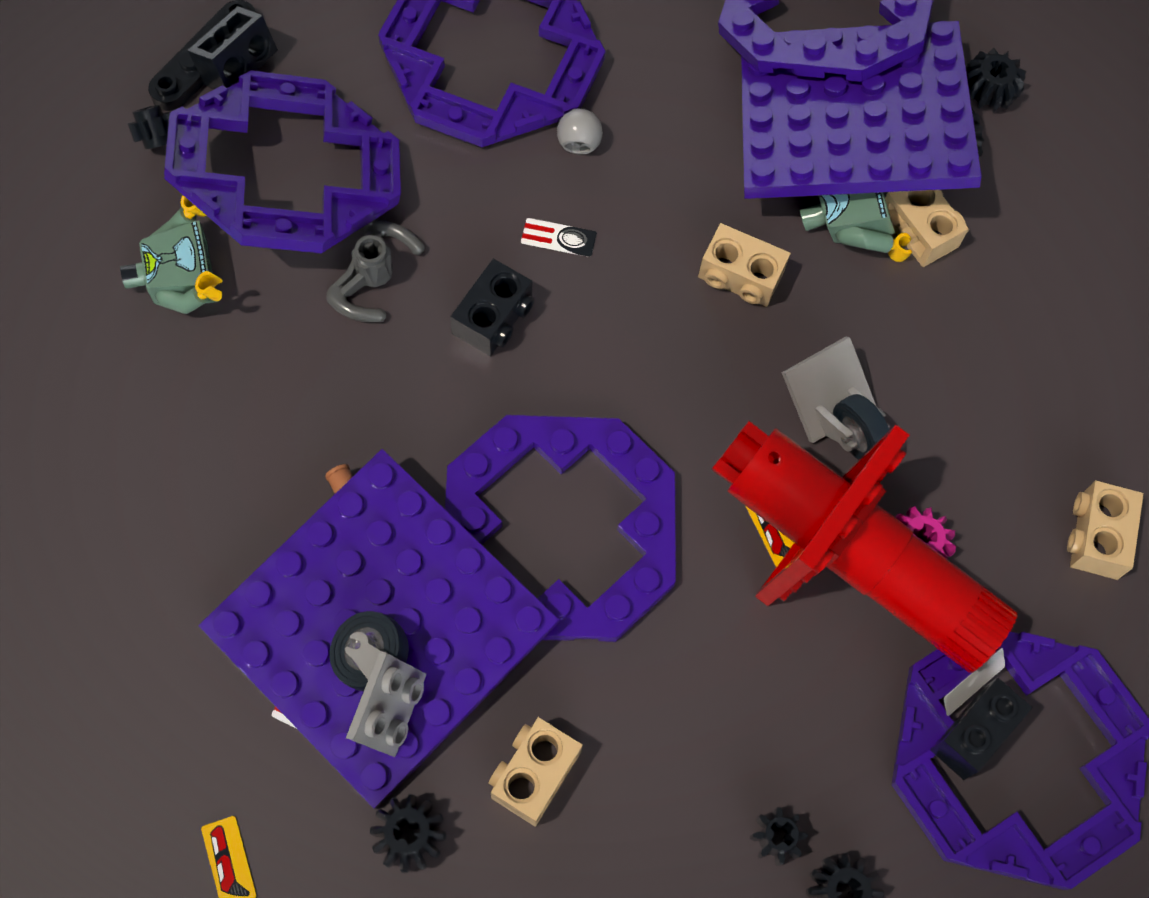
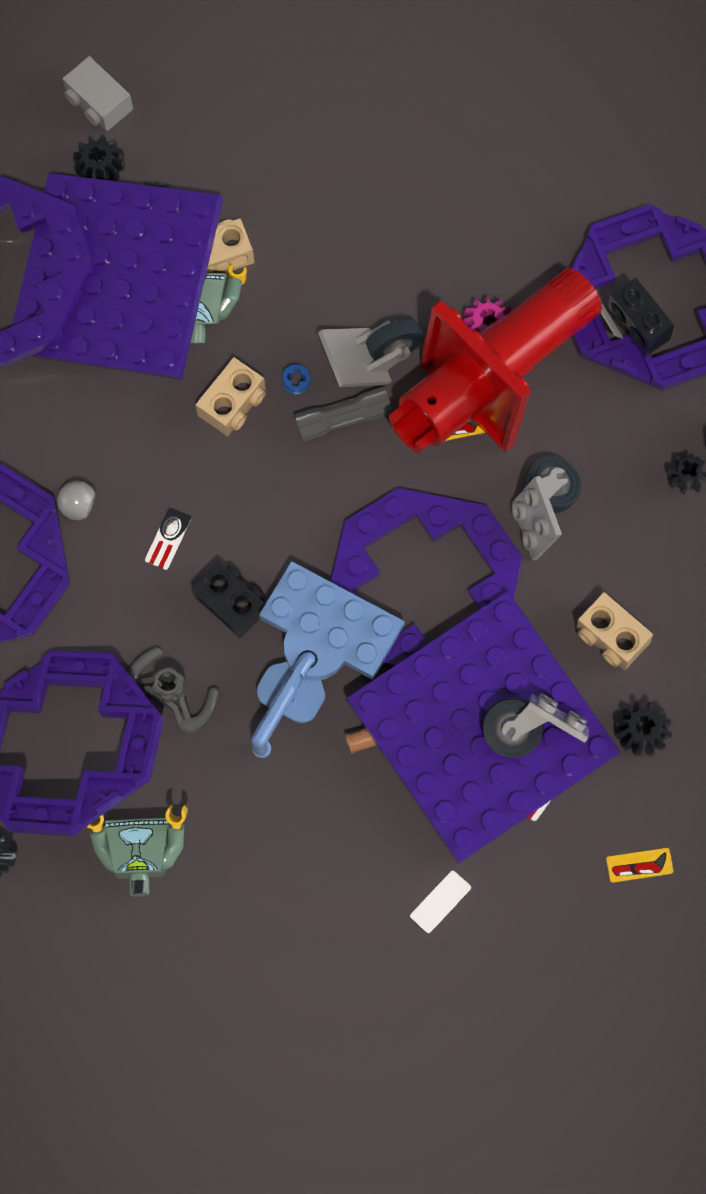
camera: 70 degrees left, 5 degrees up
tan brick [1067,480,1144,580] -> none
none -> light grey brick [63,56,133,132]
none -> medium blue plate [251,561,405,758]
none -> blue bush [282,364,310,395]
none -> dark grey axle [294,387,392,442]
none -> white sticker [410,870,471,933]
none -> light grey plate [511,456,581,561]

